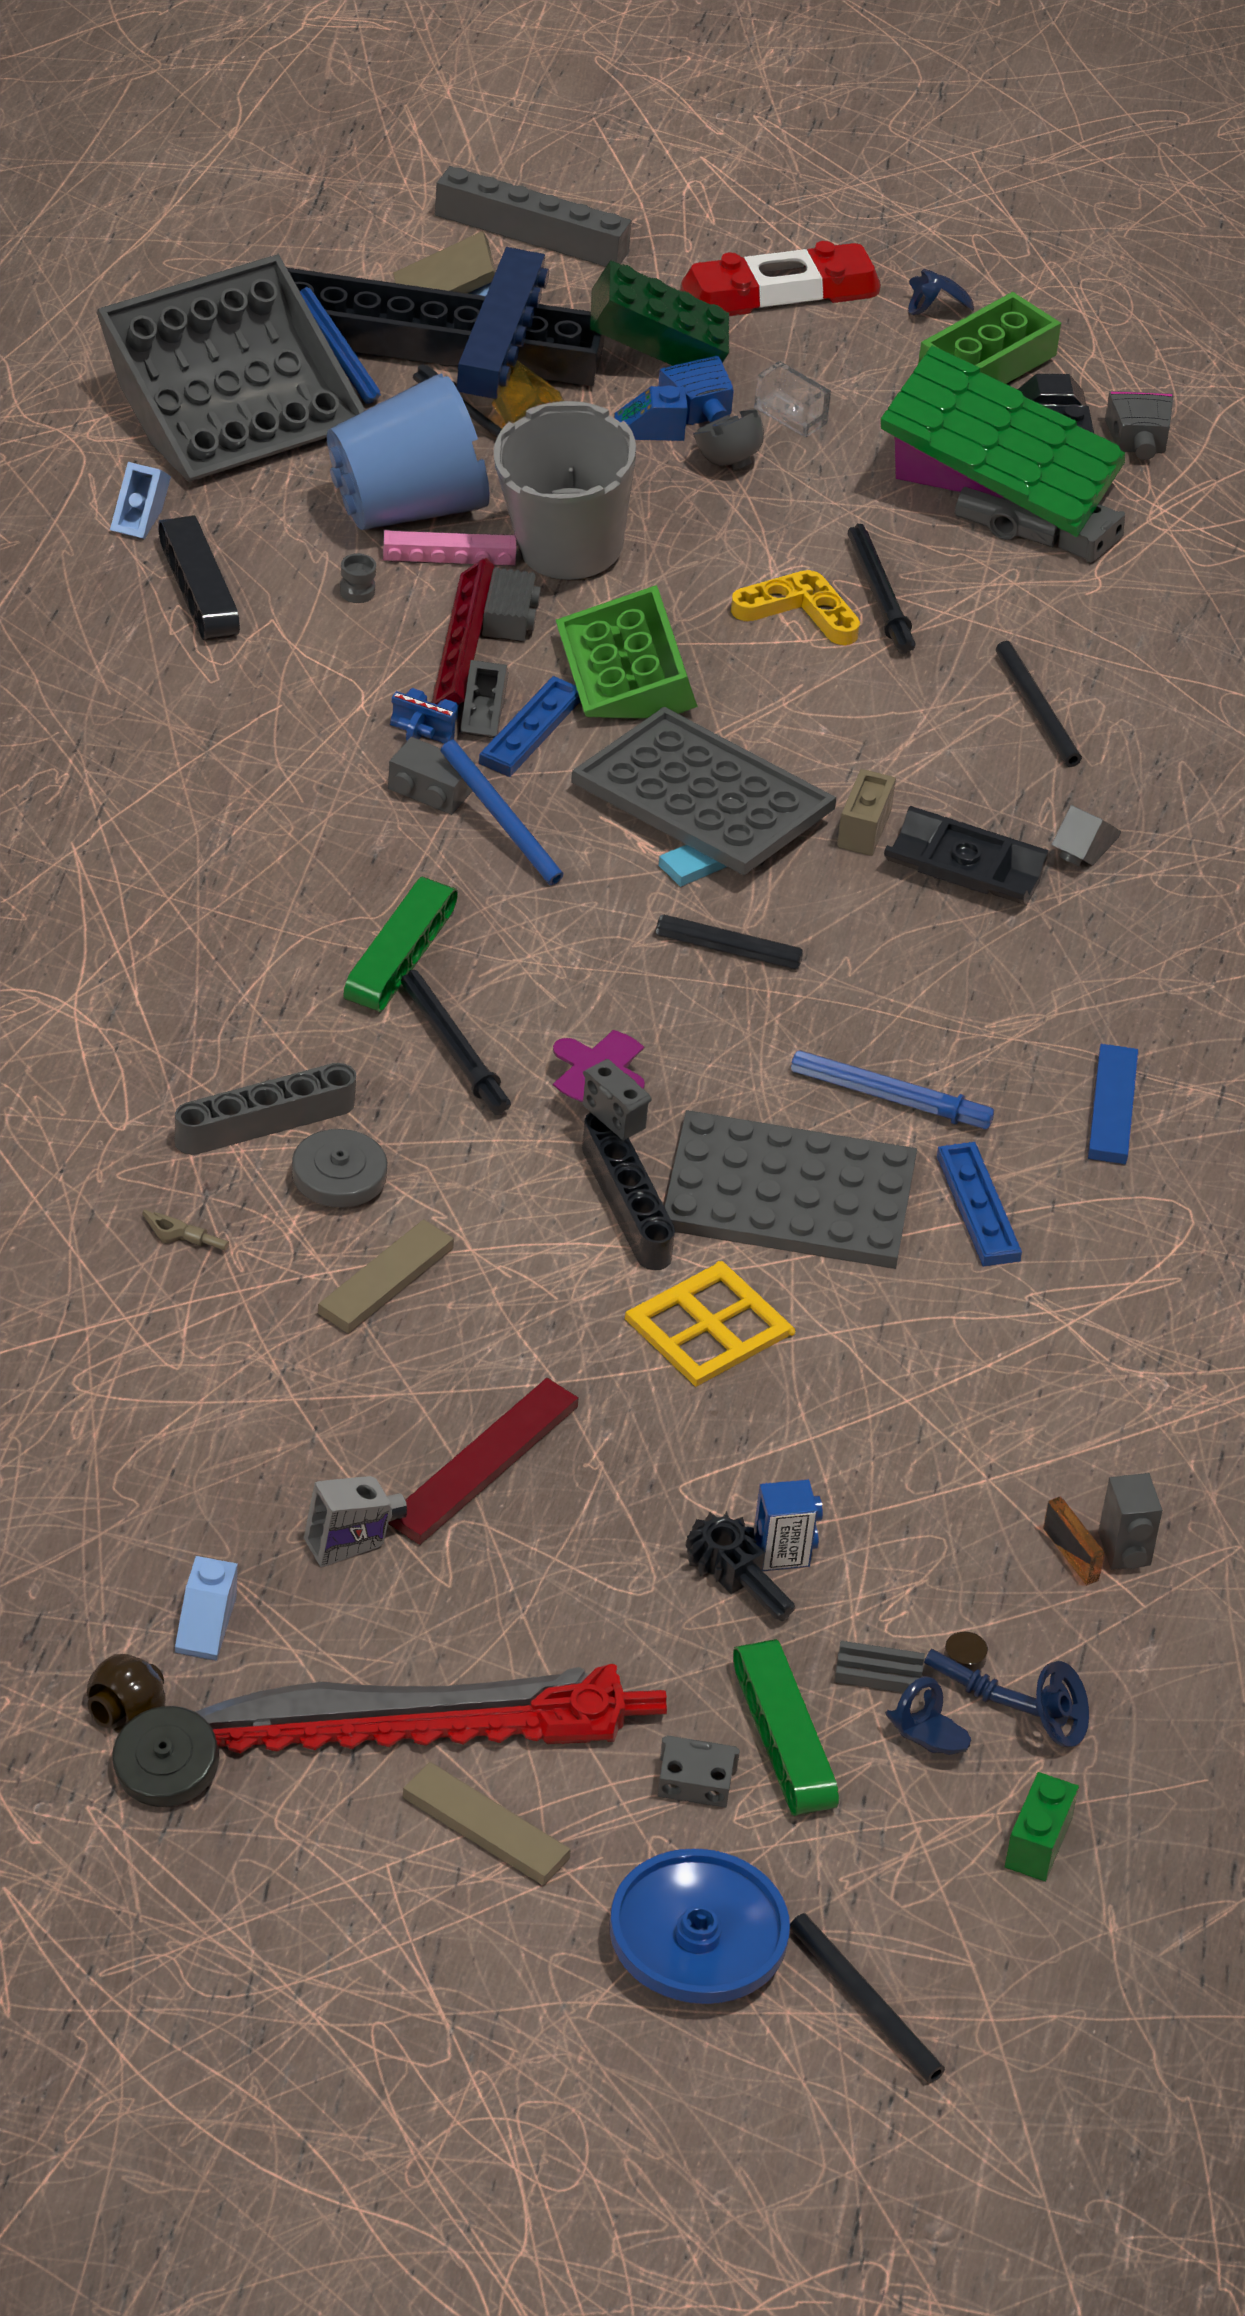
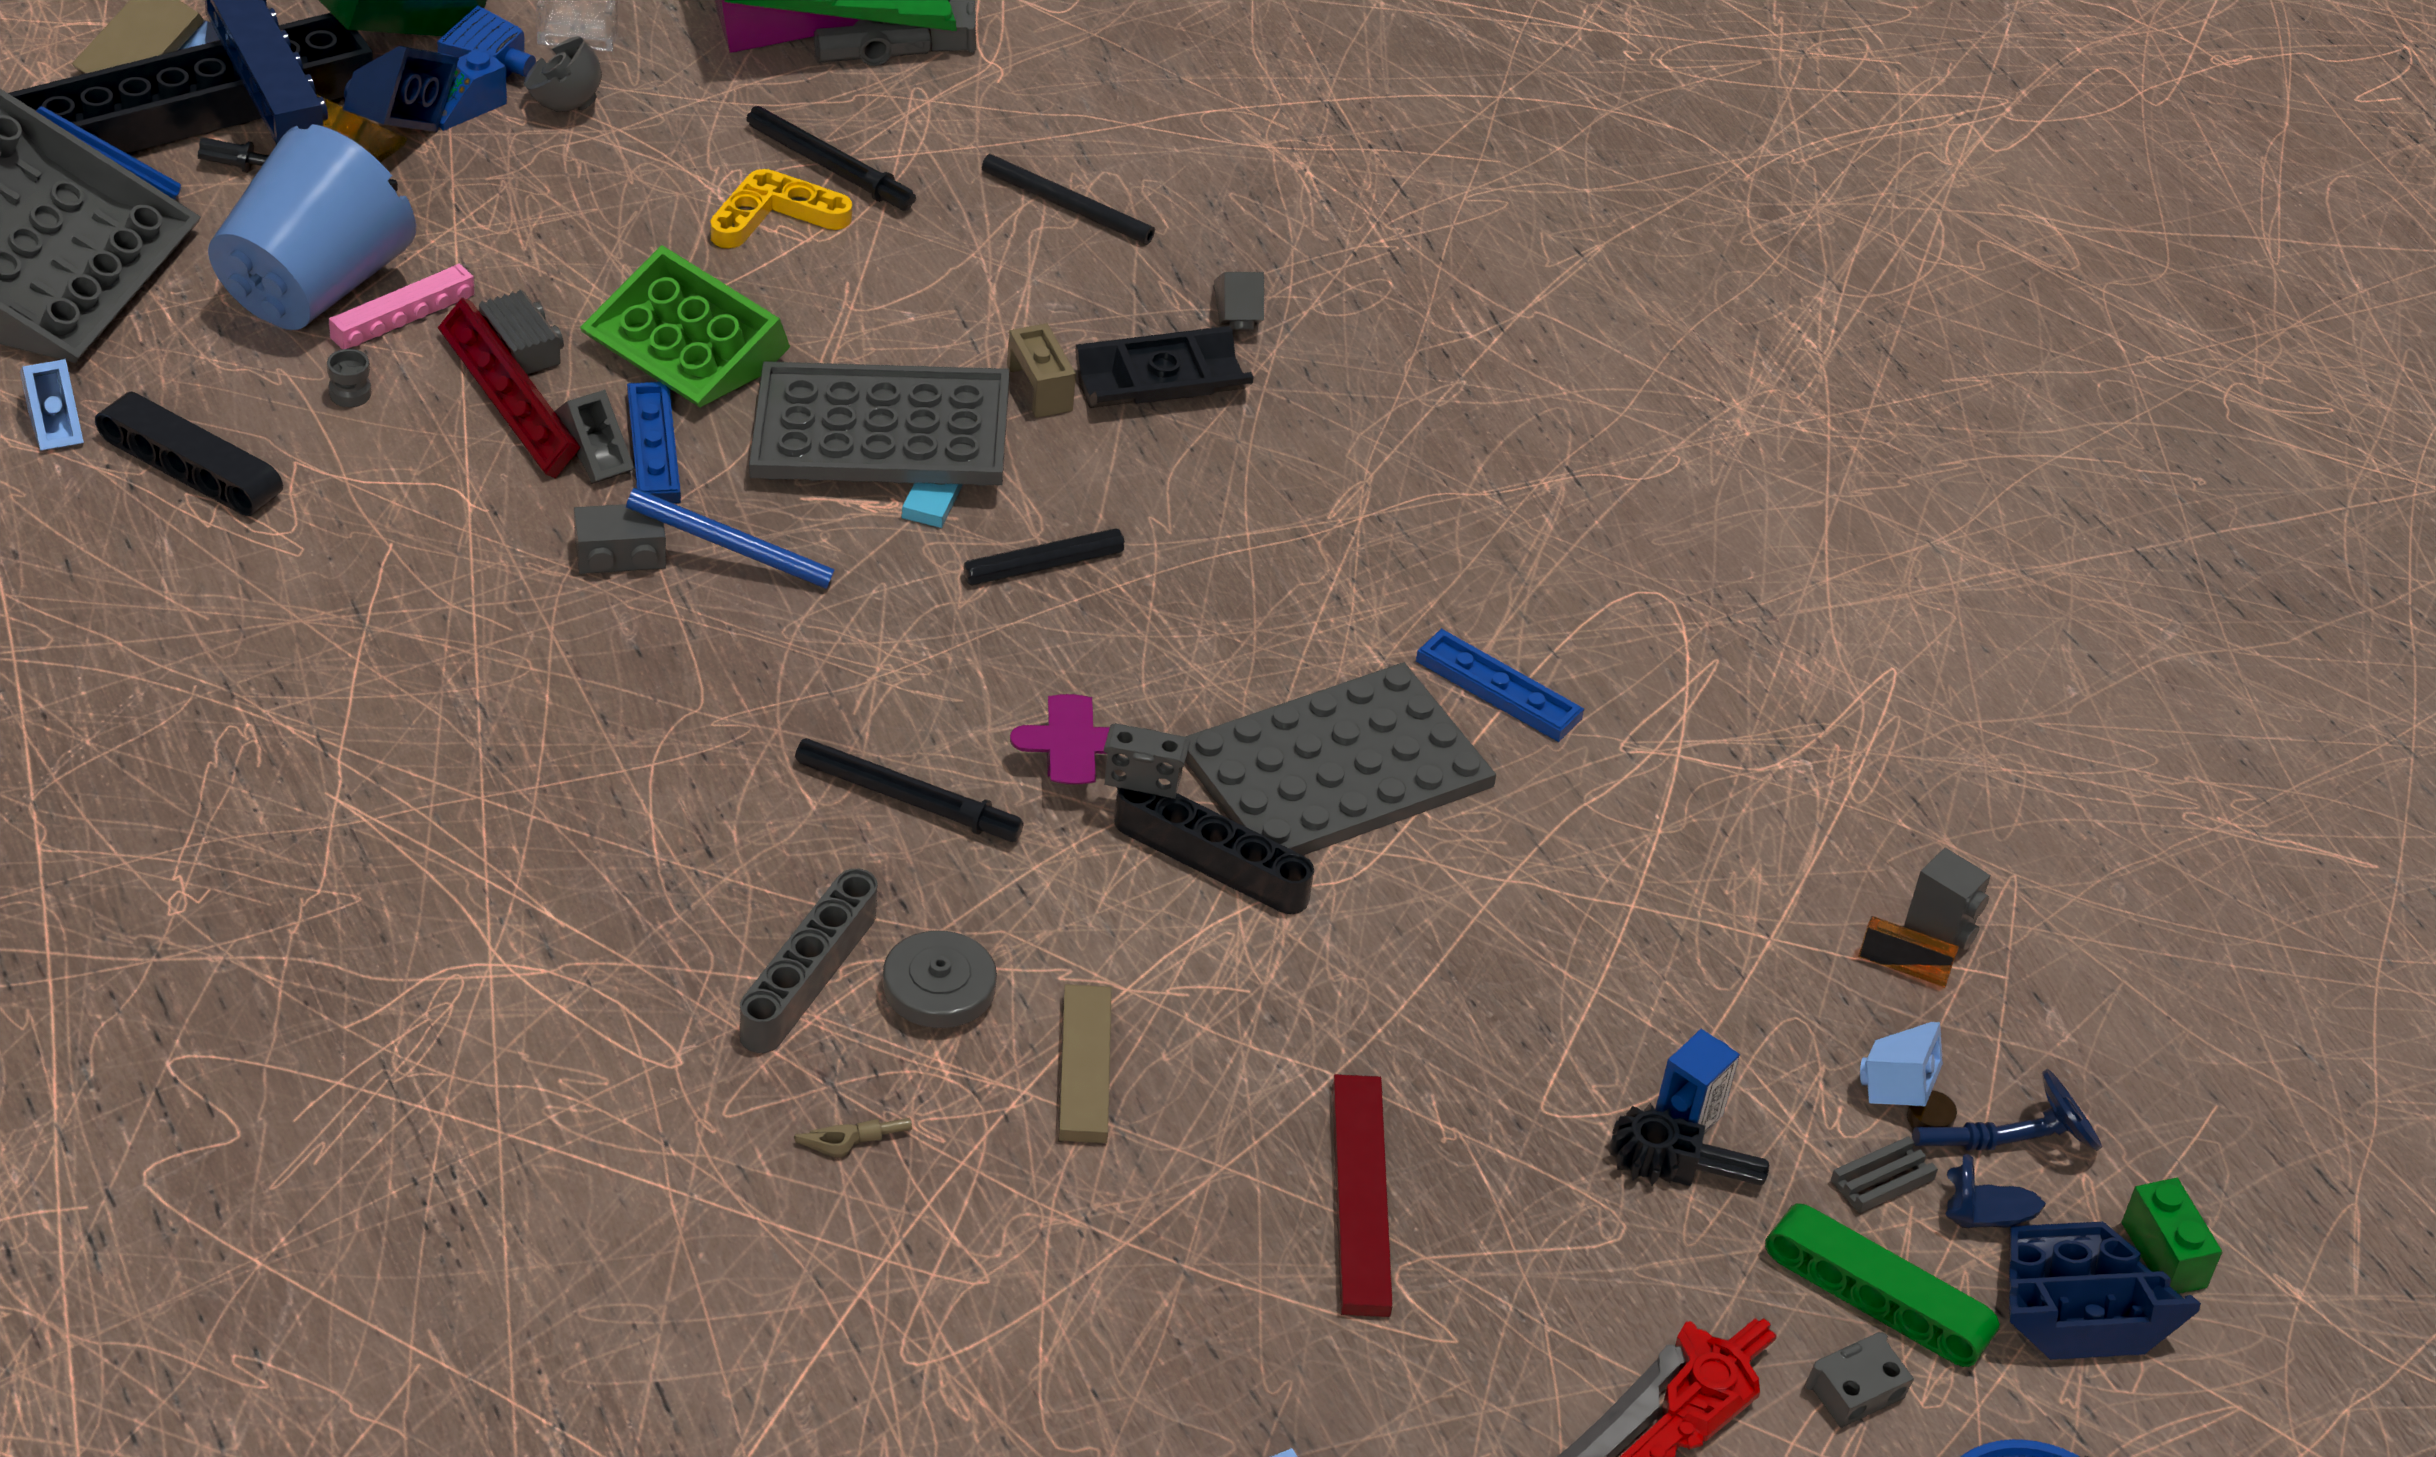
camera: 40 degrees left, 0 degrees up
light grey torso [304,1476,407,1567] -> none
green beam [343,876,458,1012] -> none
blue hips [390,688,458,744] -> none
light grey cone [494,401,636,580] -> none
yellow window [625,1261,795,1387] -> none
blue axle [791,1050,994,1129] -> none
blue tile [1088,1044,1138,1164] -> none
none -> dark blue slope [342,46,459,132]
none -> light blue slope [1860,1022,1943,1106]
none -> dark blue wedge [2009,1221,2201,1360]

